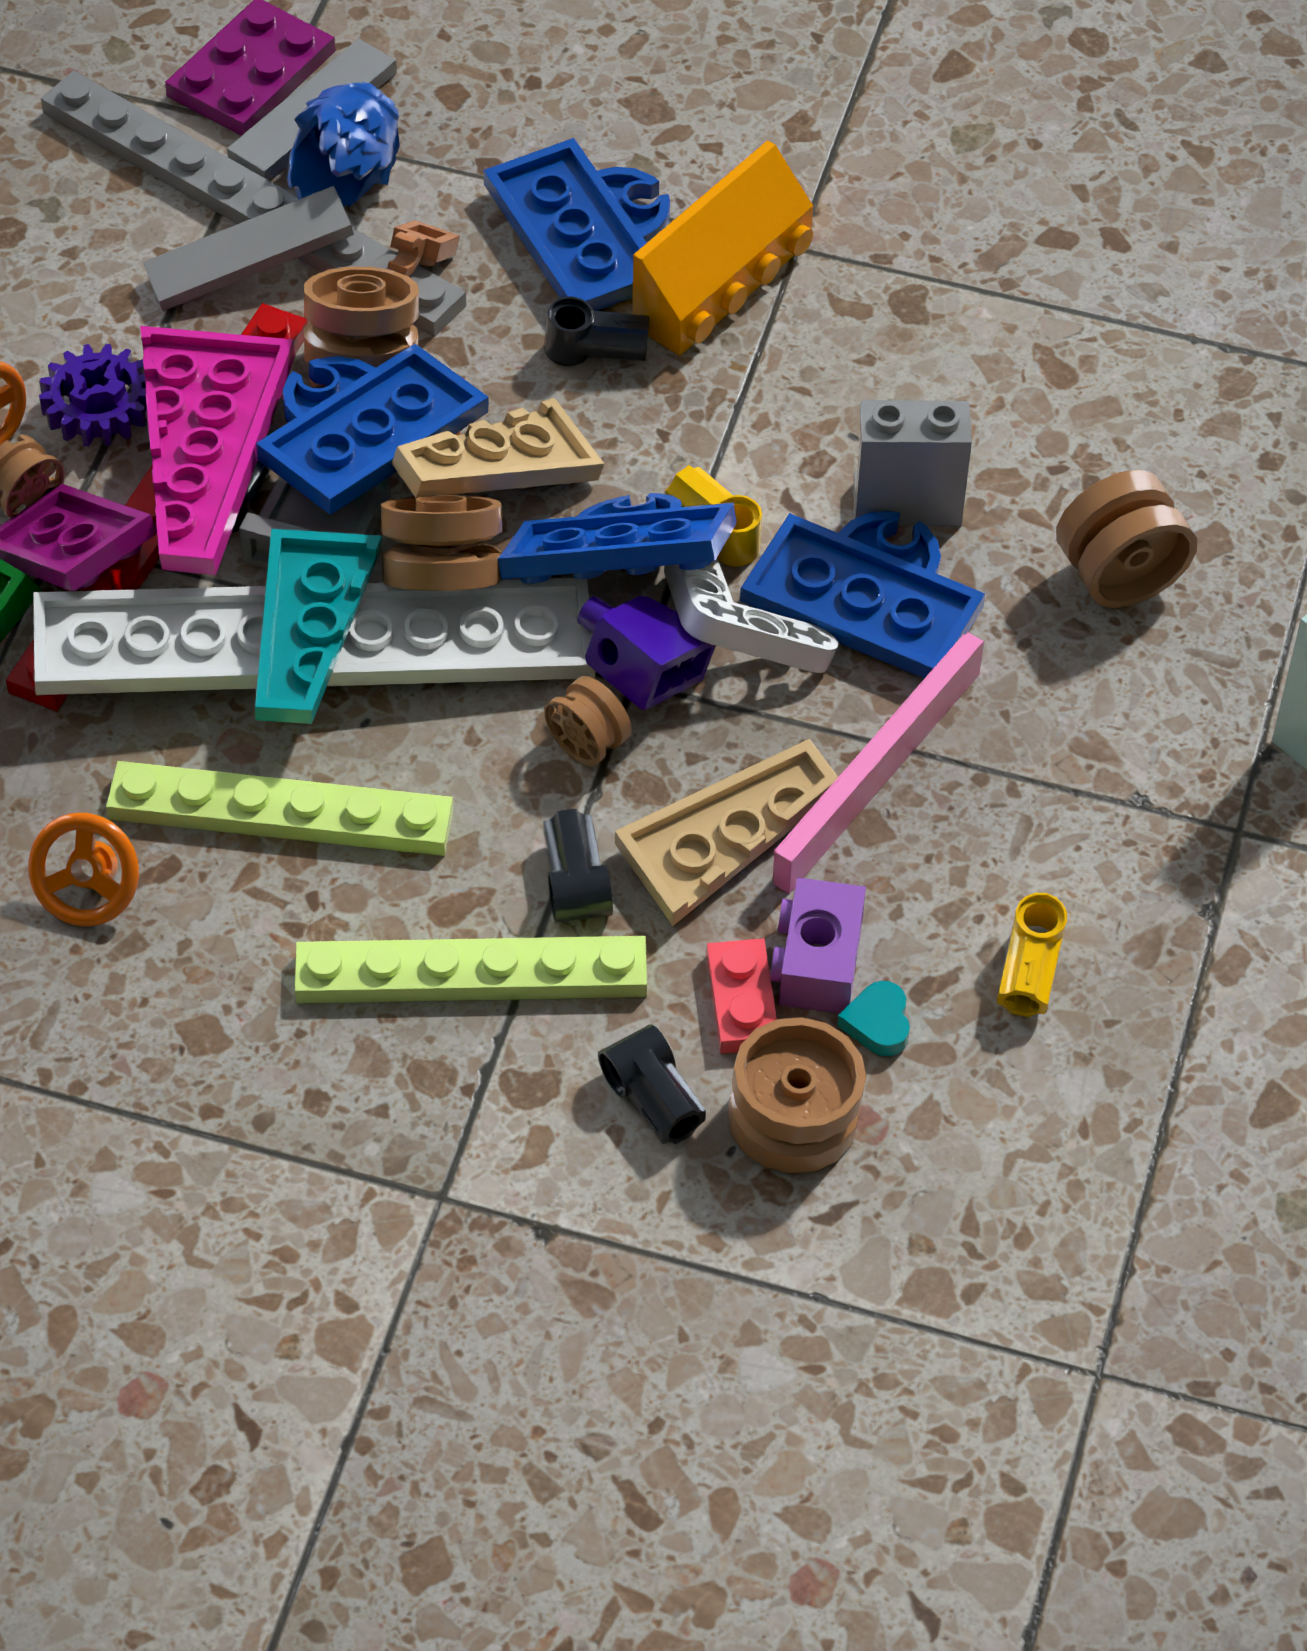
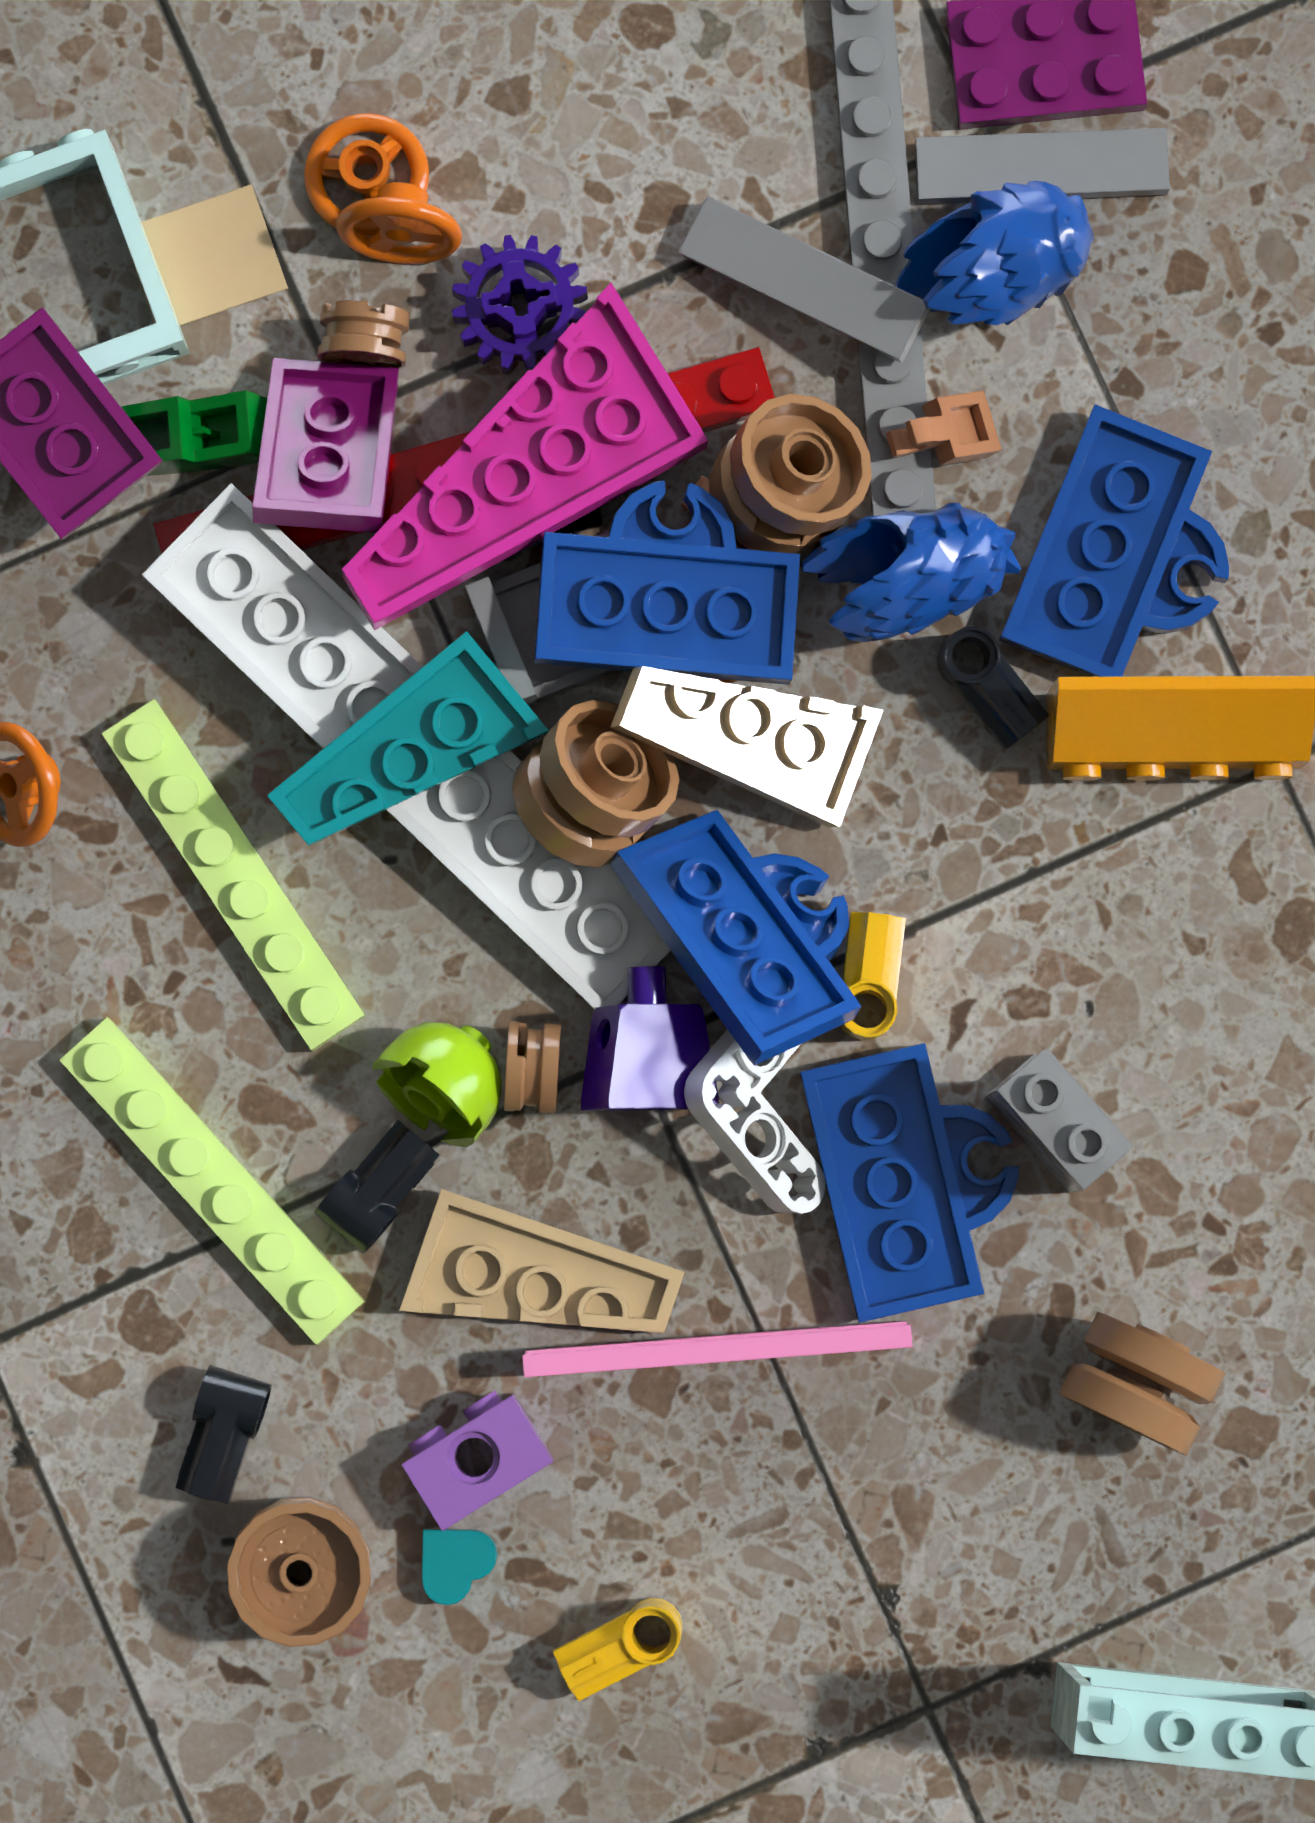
camera: 50 degrees right, 30 degrees up
coral plate [706,938,777,1054] -> none
none -> lime cylinder [372,1022,502,1148]
none -> blue head [802,502,1021,642]

